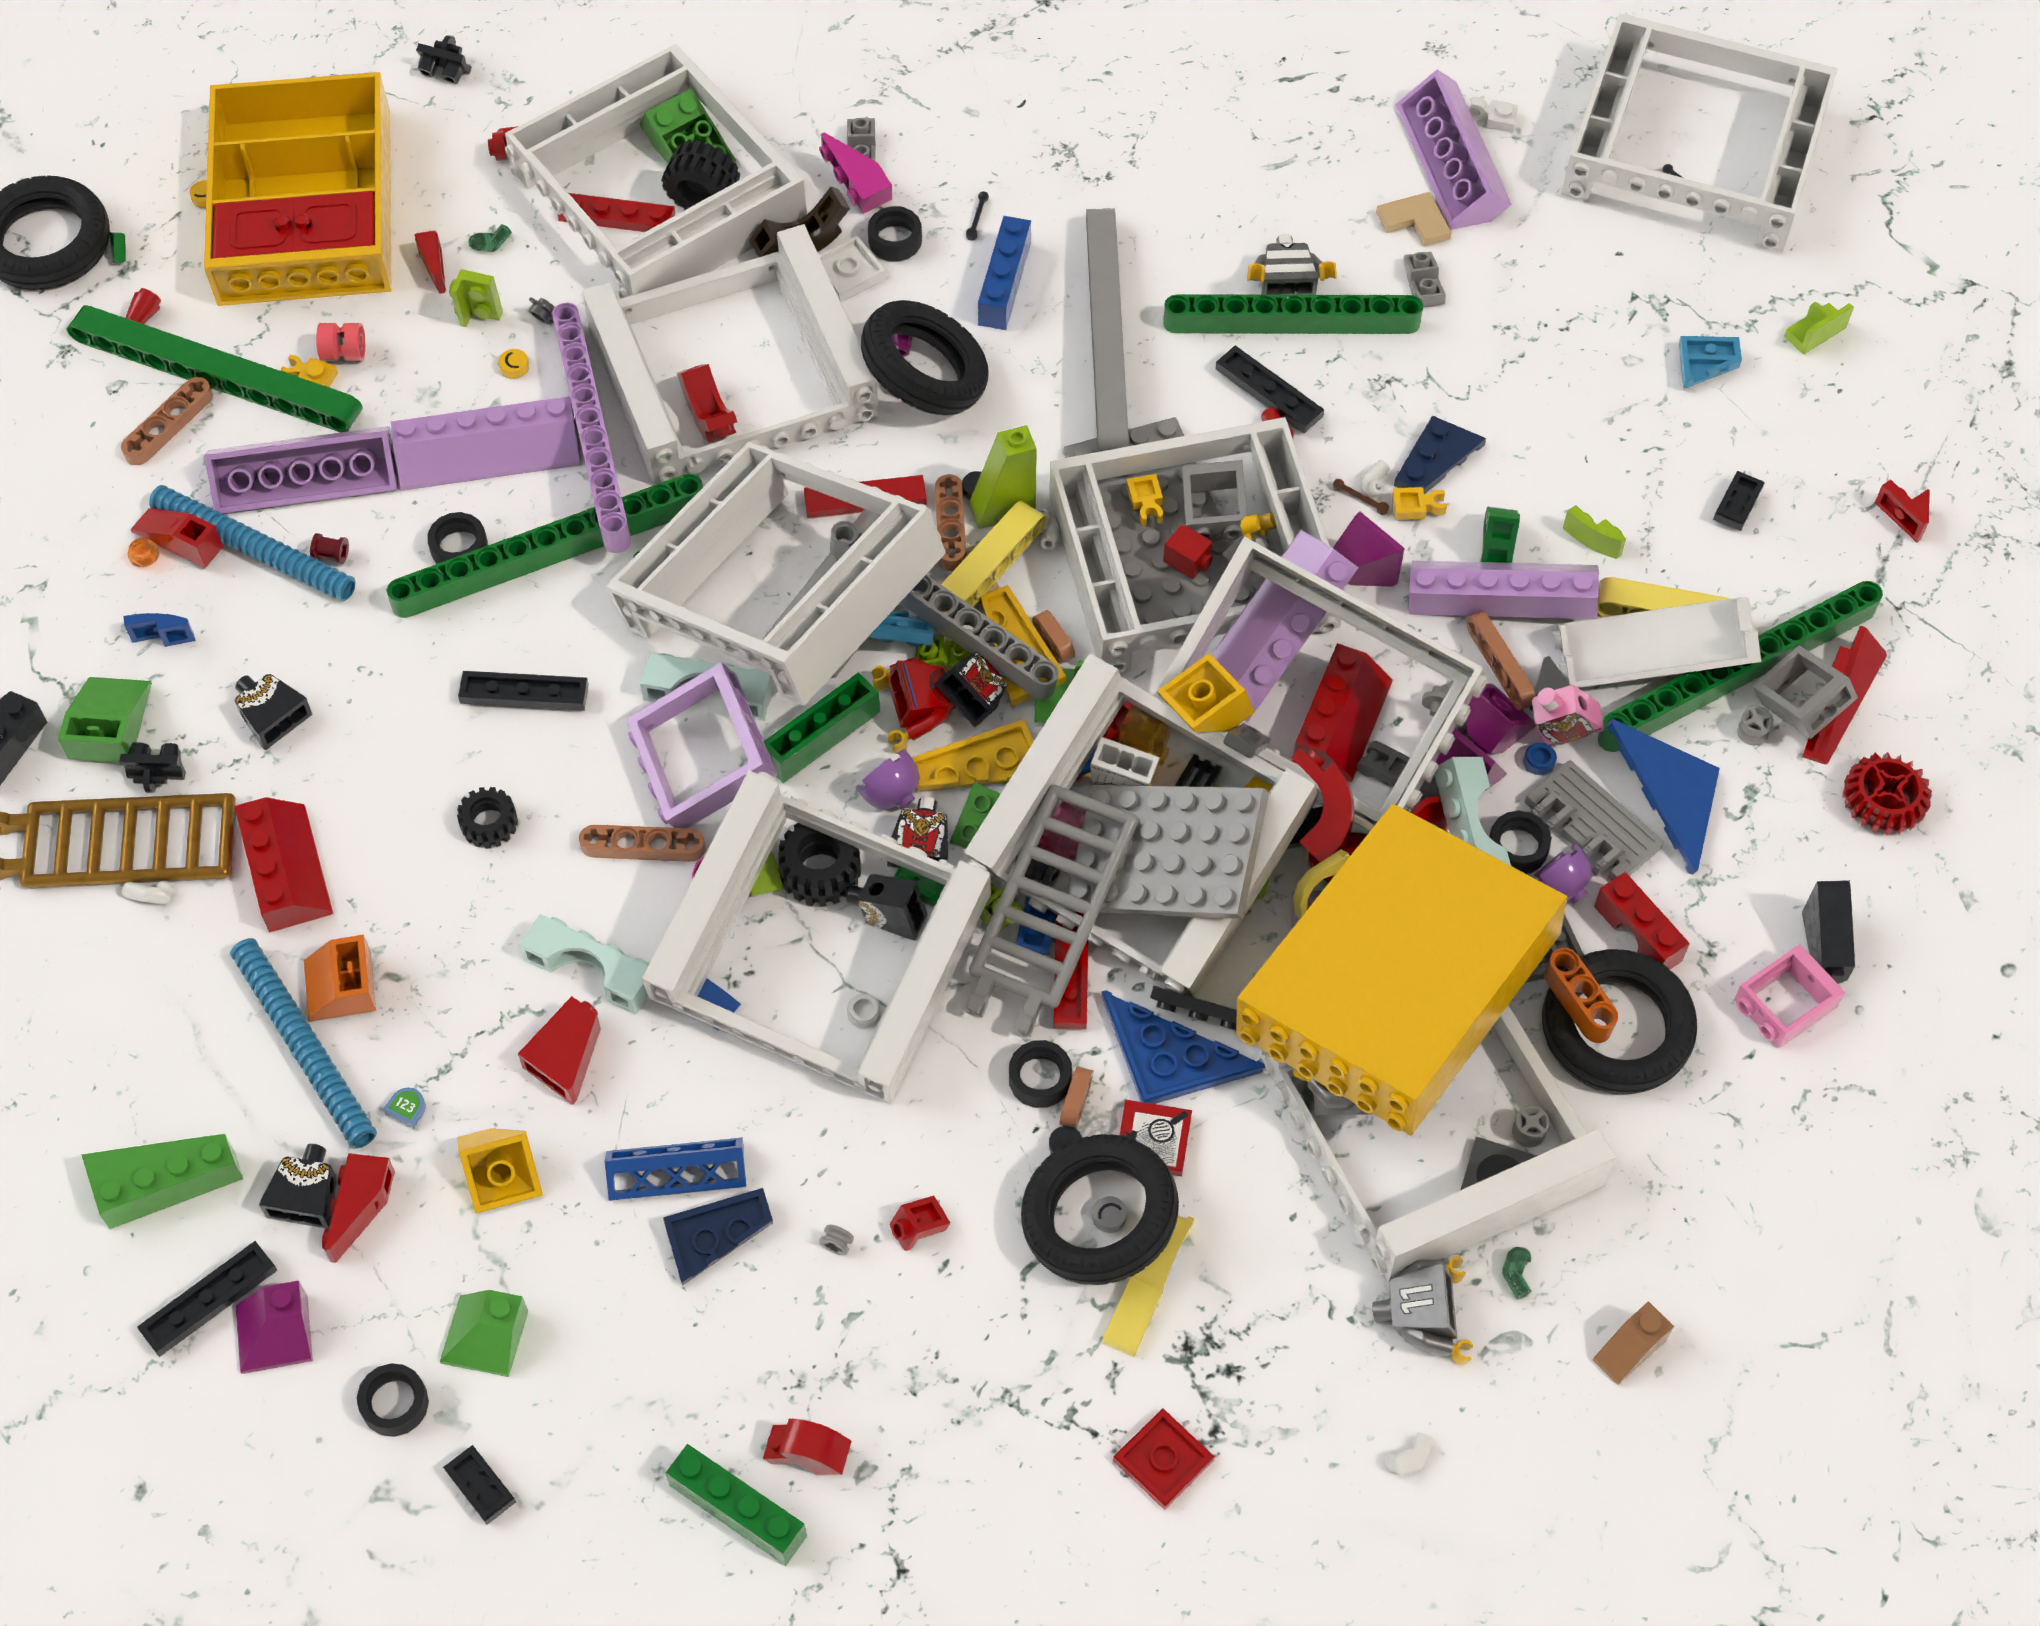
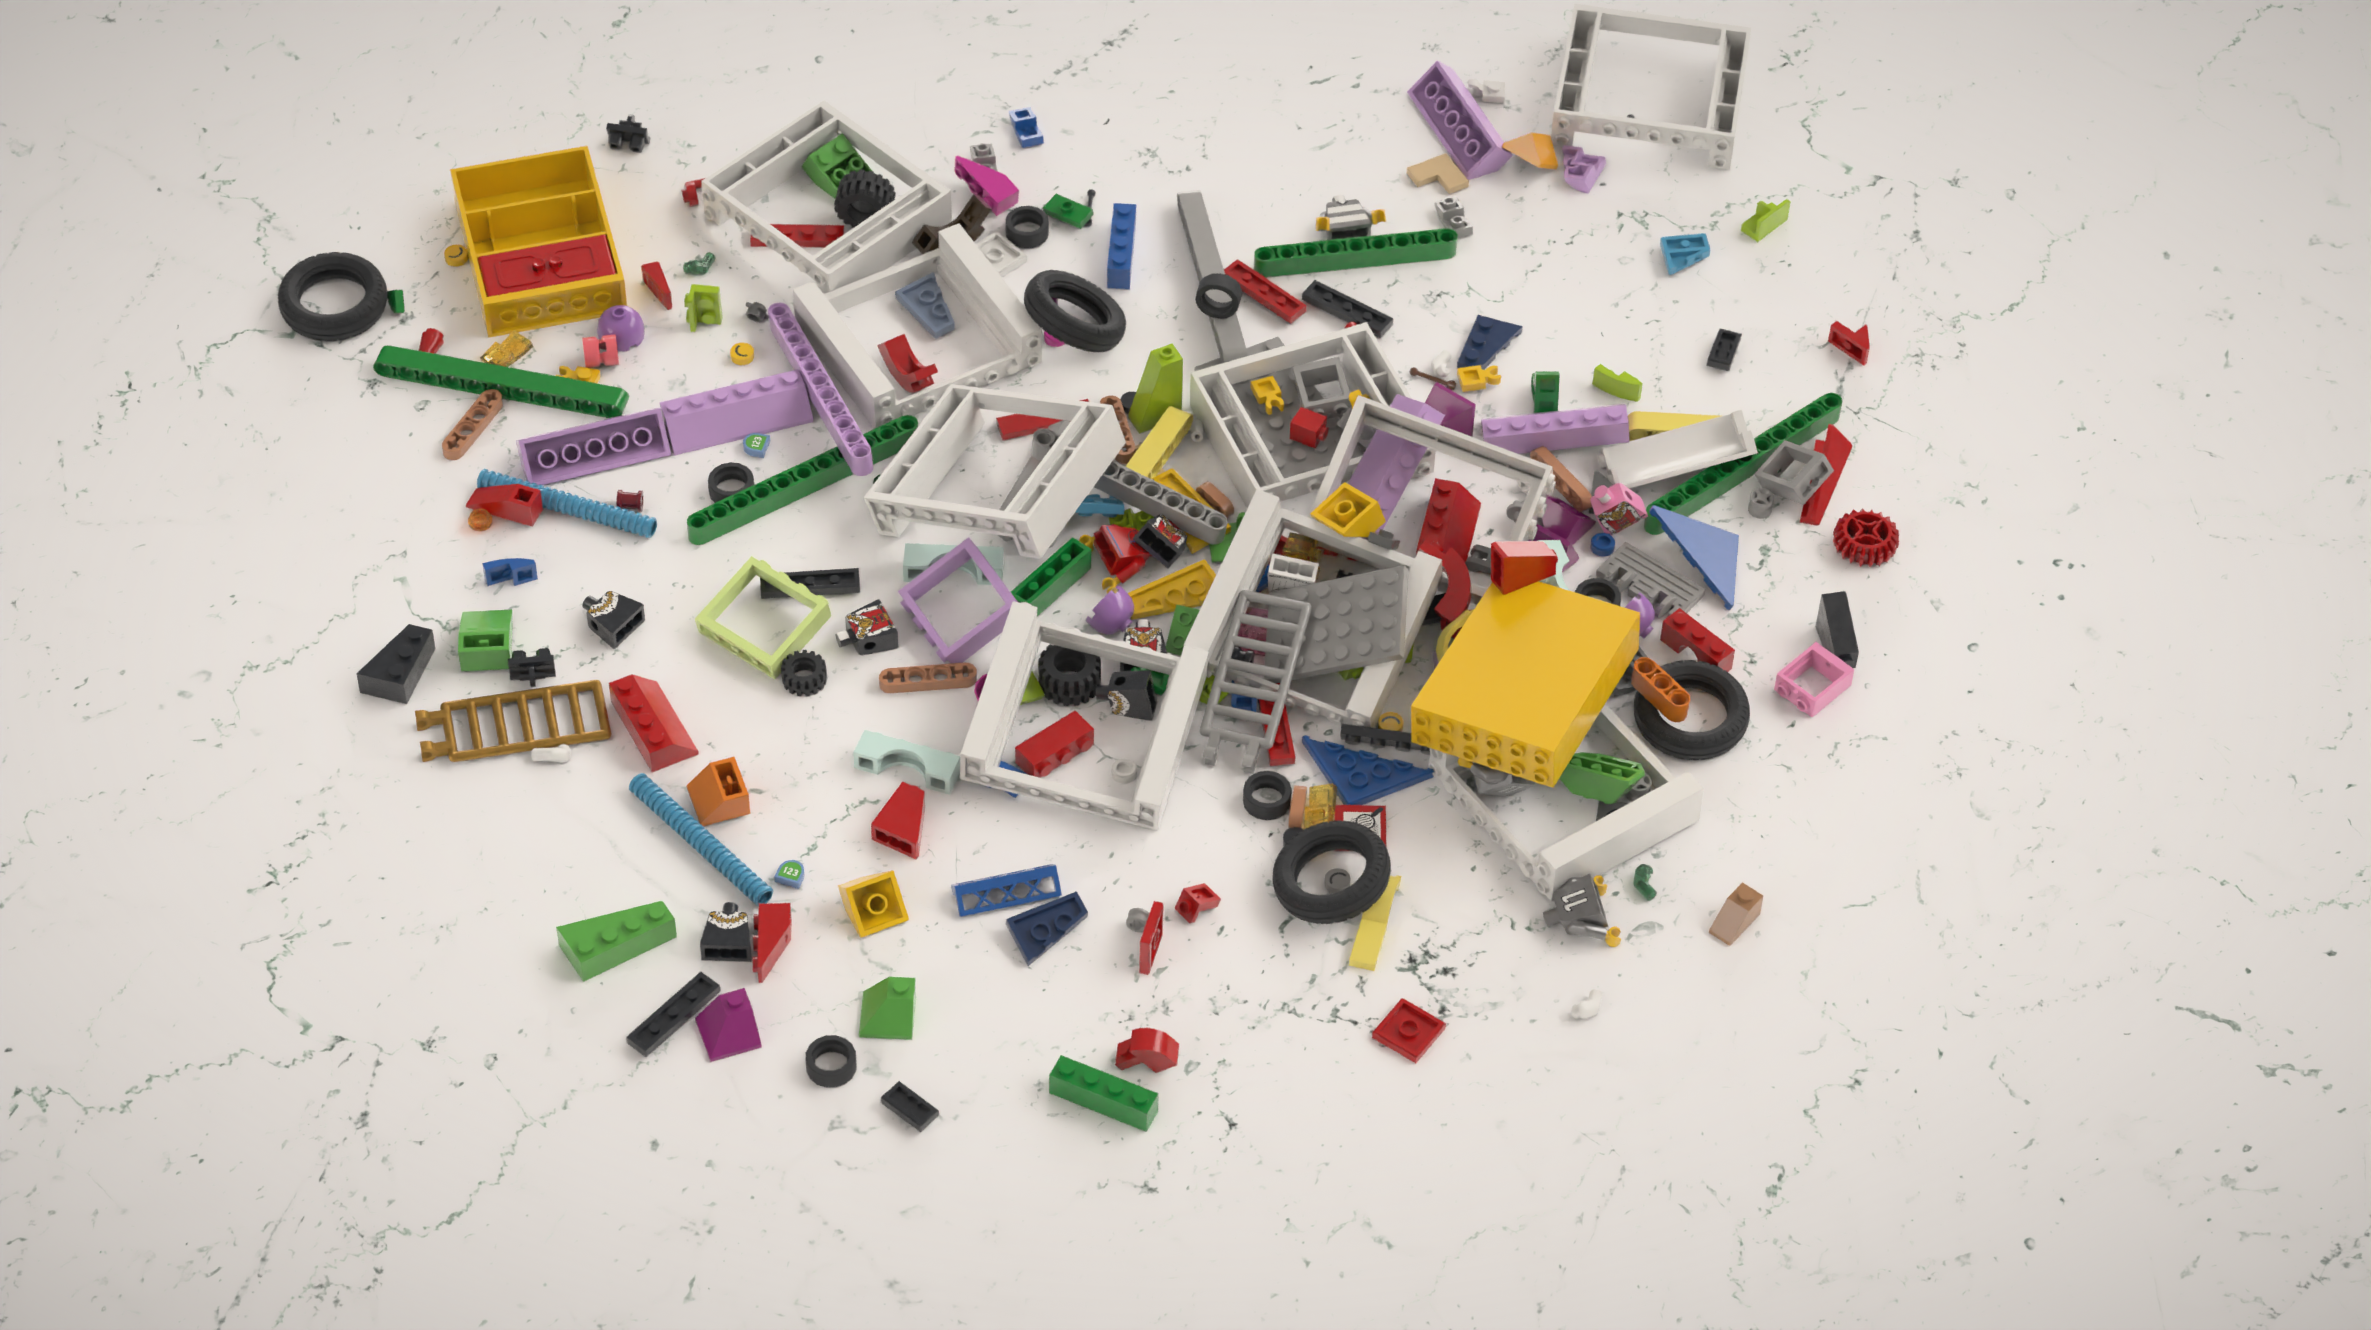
camera: 10 degrees left, 10 degrees down
none -> clear yellow slope [480,330,533,367]
none -> medium lavender cylinder [597,305,645,352]
none -> yellowish green window [695,556,832,679]
none -> tile [743,433,771,458]
none -> torso [835,599,899,656]
none -> sand blue wing [895,272,955,339]
none -> blue slope [1009,107,1044,148]
none -> red brick [1015,710,1094,778]
none -> green plate [1043,193,1094,229]
none -> red tile [1139,901,1164,975]
none -> black tyre [1195,273,1242,319]
none -> red plate [1224,259,1307,324]
none -> clear yellow slope [1304,783,1337,829]
none -> yellow tile [1378,712,1404,732]
none -> red slope [1491,541,1558,595]
none -> light orange slope [1501,132,1558,170]
none -> bright green wedge [1559,752,1645,804]
none -> lavender slope [1562,145,1607,194]

